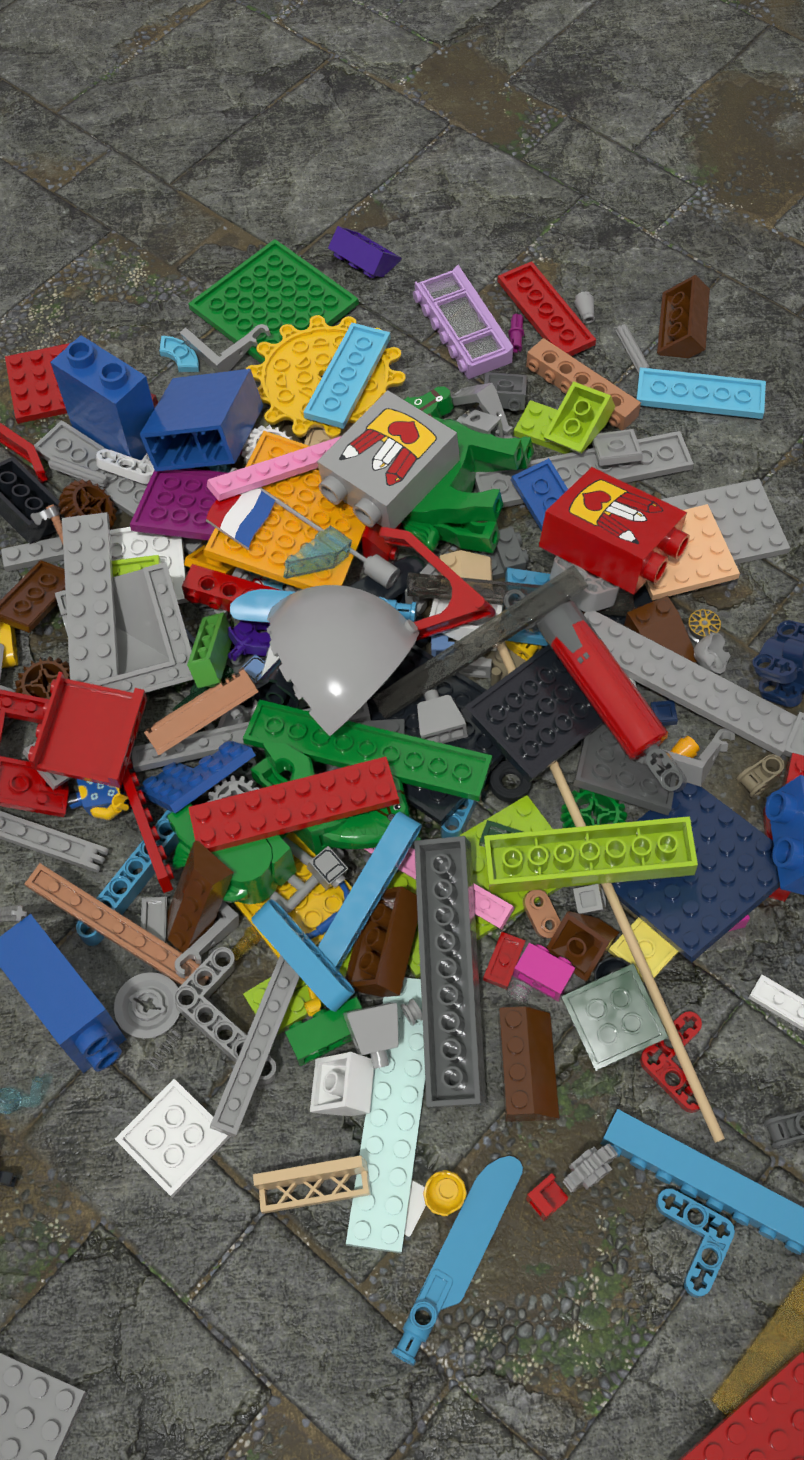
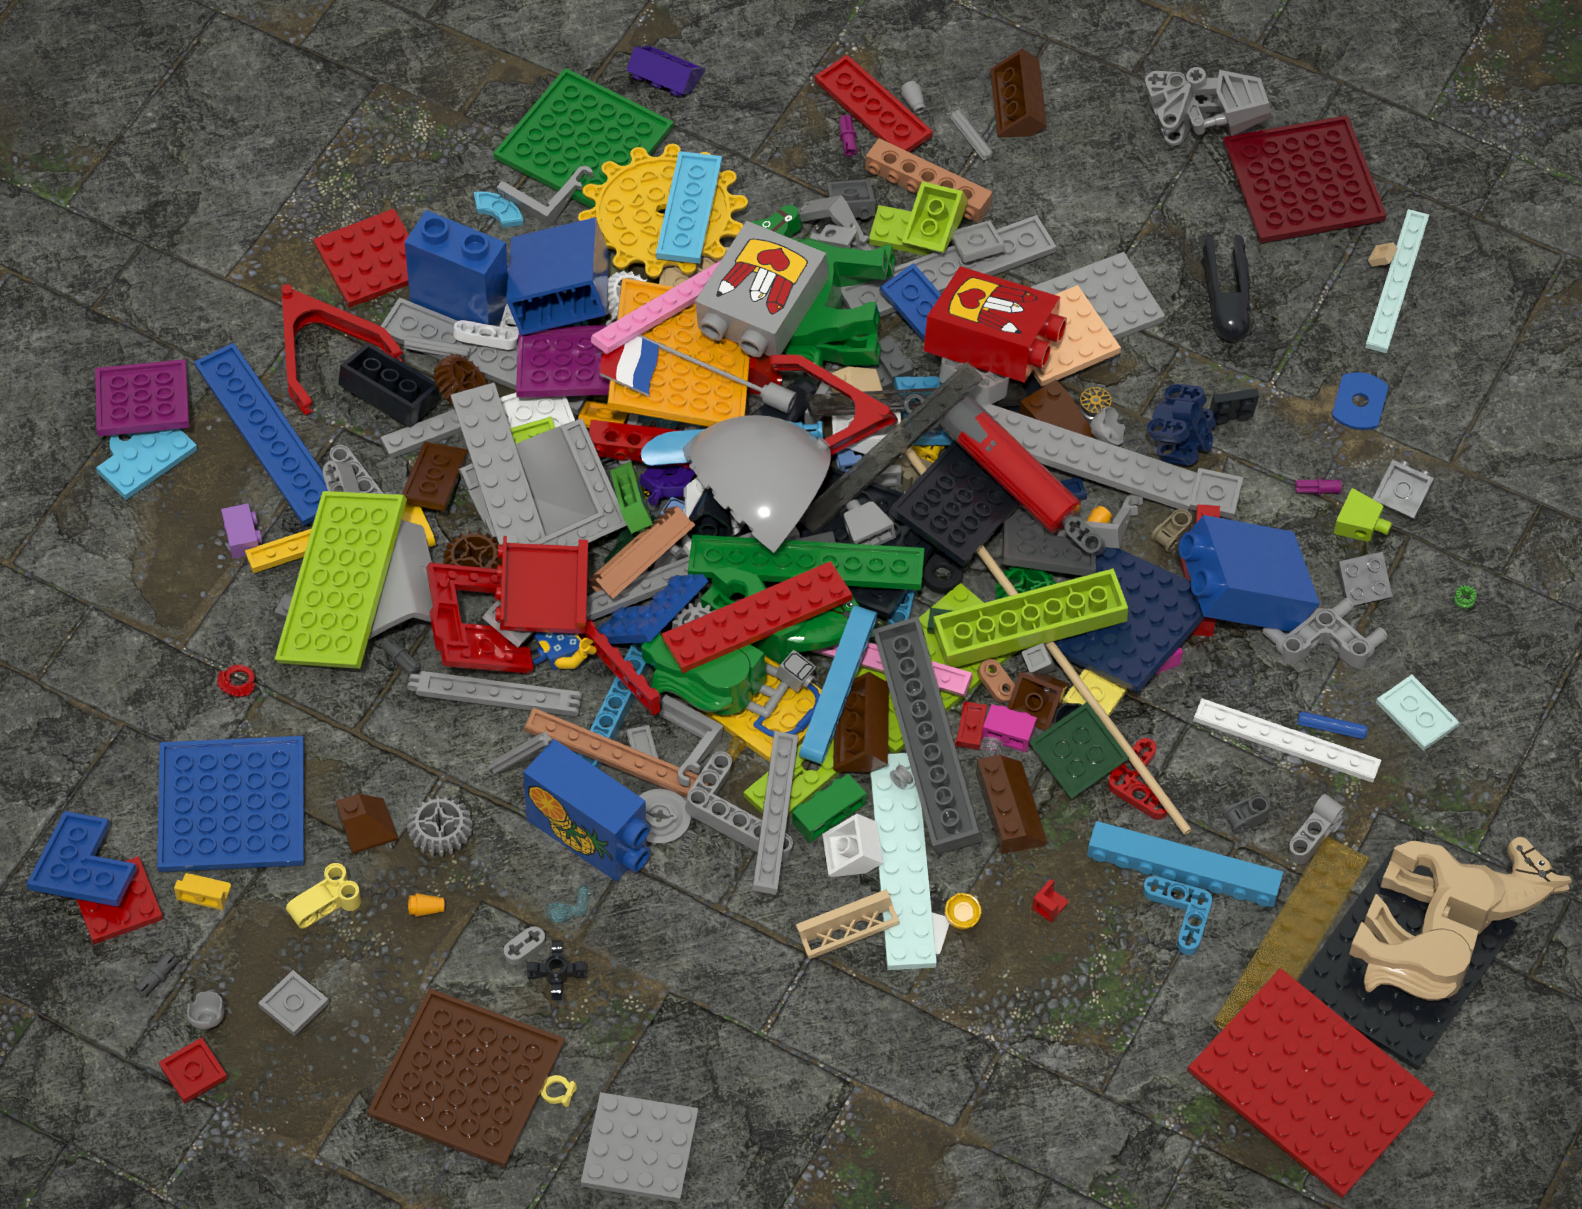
camera: 15 degrees left, 5 degrees down
flat silver piece [31,504,63,544] -> none
white plate [115,1079,231,1198] -> none
reddish brown slope [167,841,234,953] -> none
dark azure beam [251,899,355,1012] -> none
clear light blue slope [283,525,352,579] -> none
yellow hand [304,987,321,1016] -> none
light grey torso [343,1002,398,1068] -> none
dark azure piece [391,1156,523,1366] -> none
lavender window [413,265,513,379] -> none
light grey gear [563,1143,618,1193] -> none
medium azure plate [636,367,766,419] -> none

